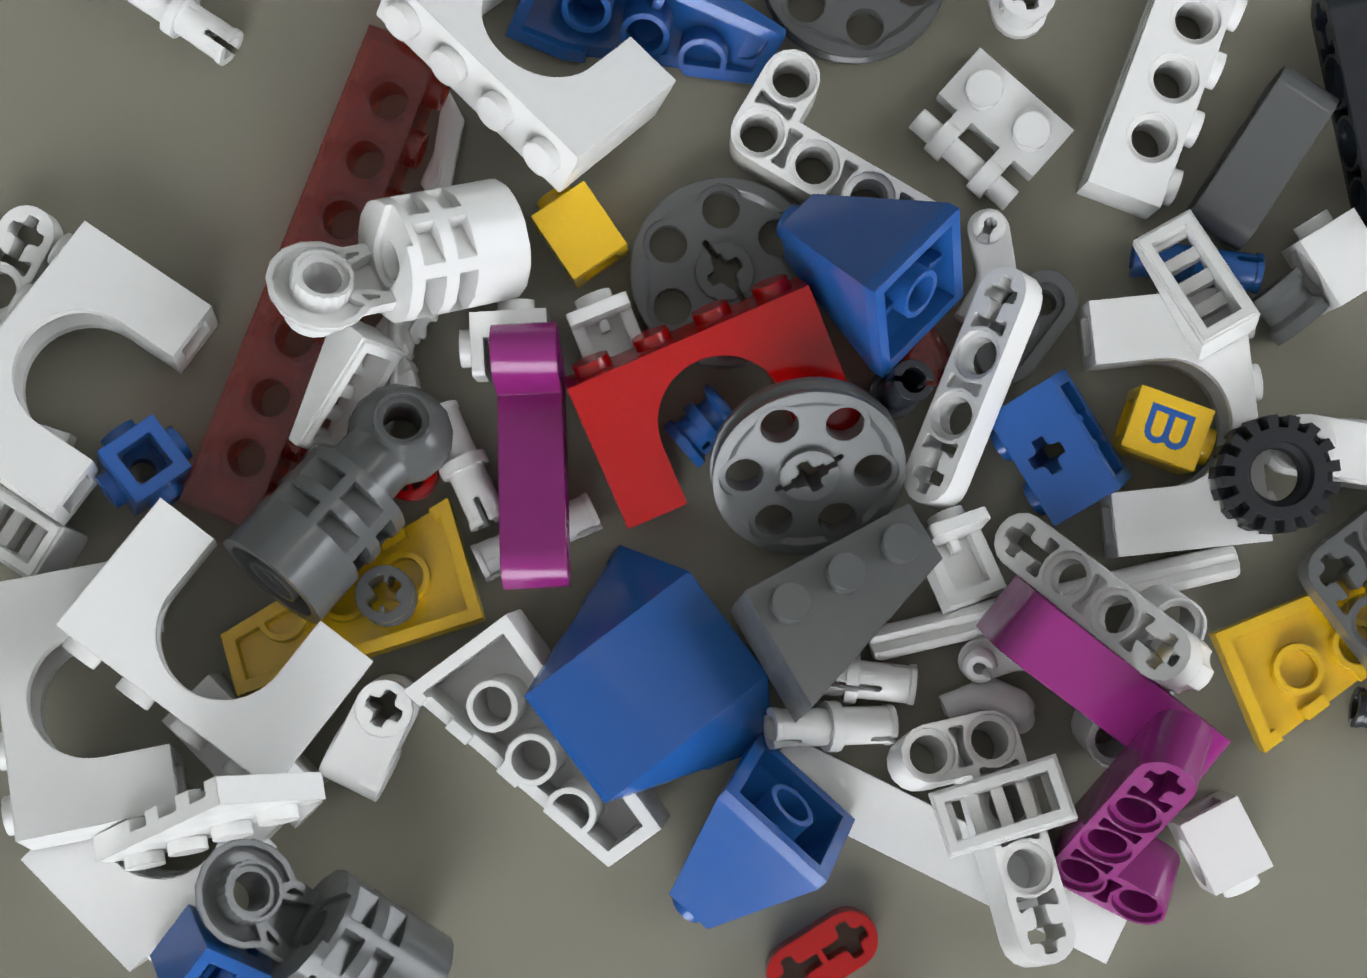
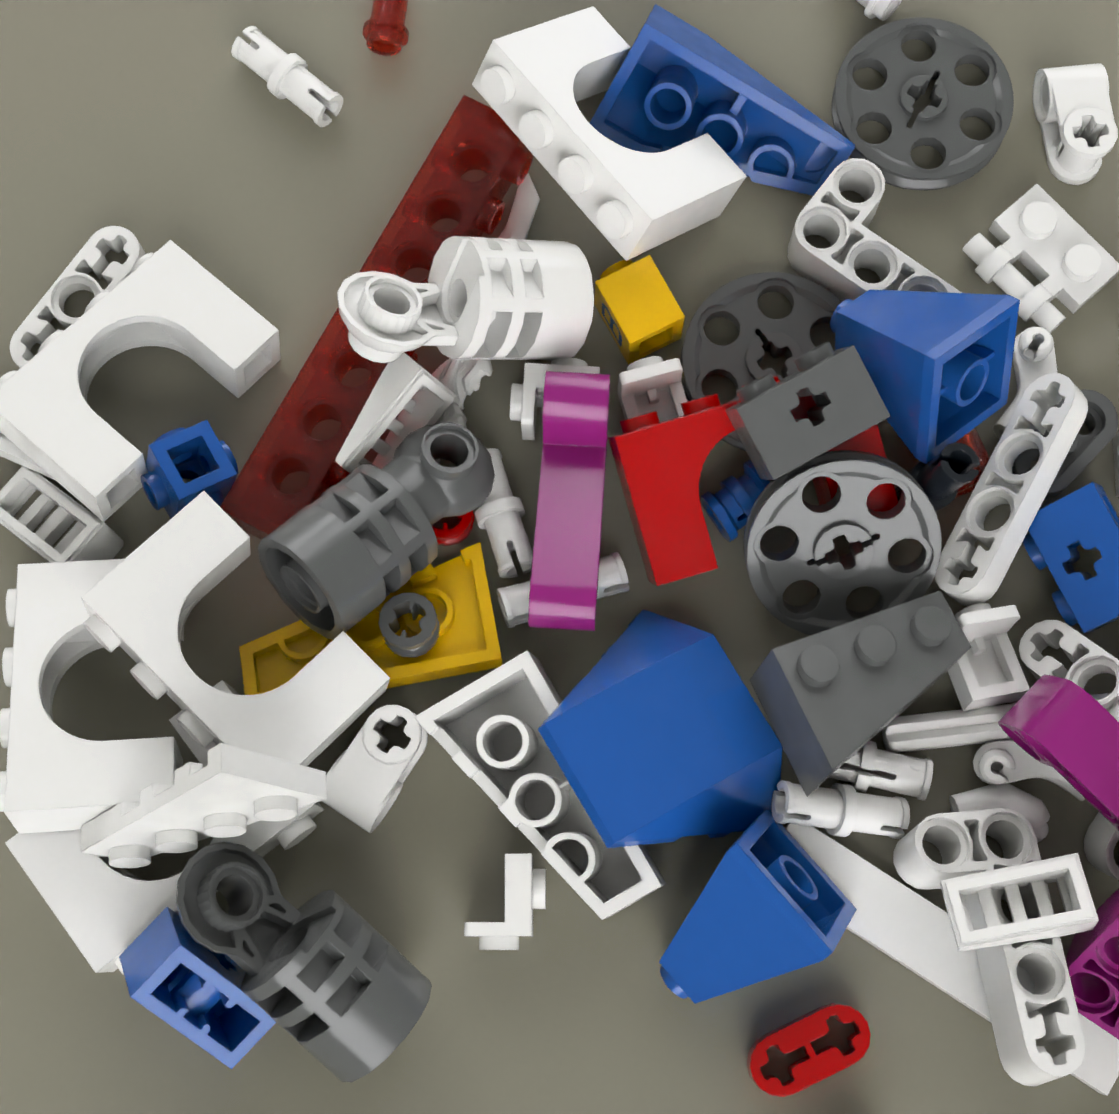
camera: 10 degrees right, 10 degrees down
none -> white bracket [464,853,546,950]
none -> dark grey brick [725,342,891,480]

